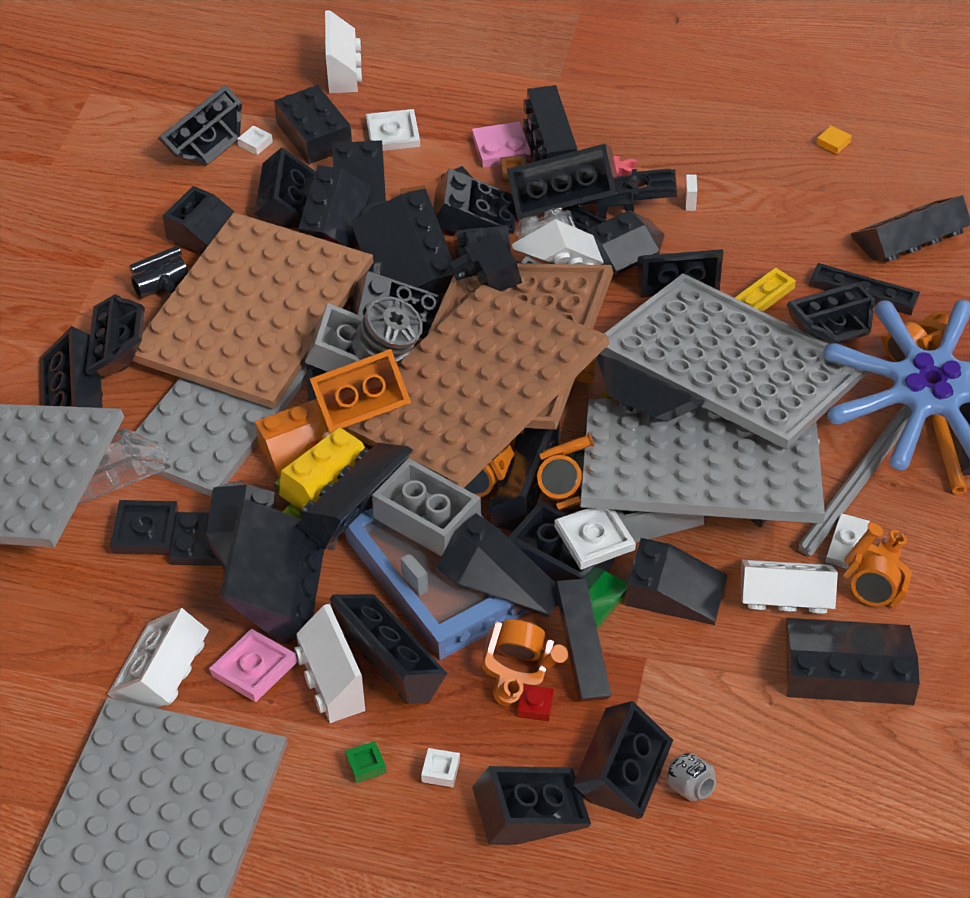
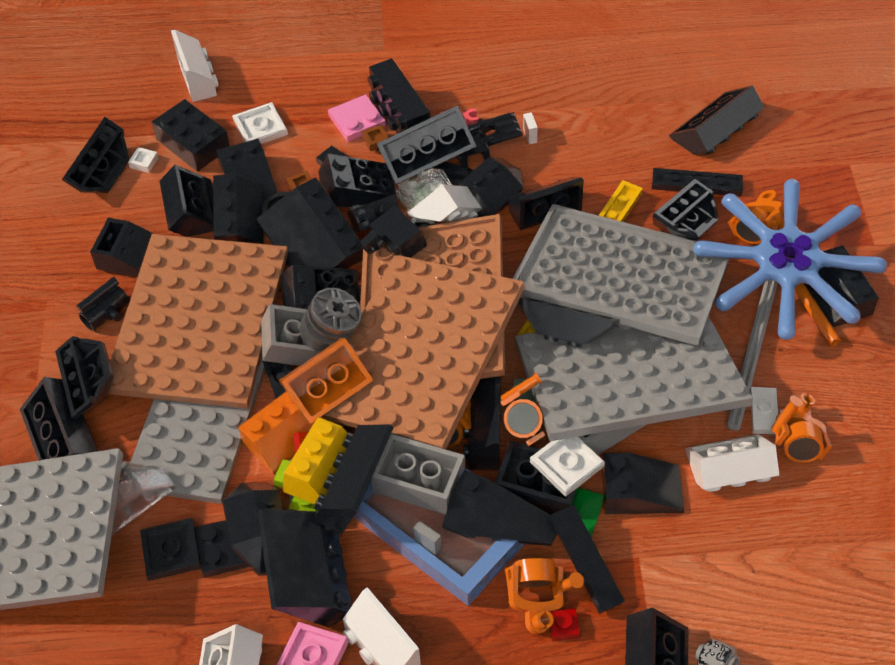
camera: 15 degrees left, 5 degrees up
black slope [330,594,447,704] -> none
black slope [786,618,920,705] -> none
light orange tile [816,125,852,154] -> none

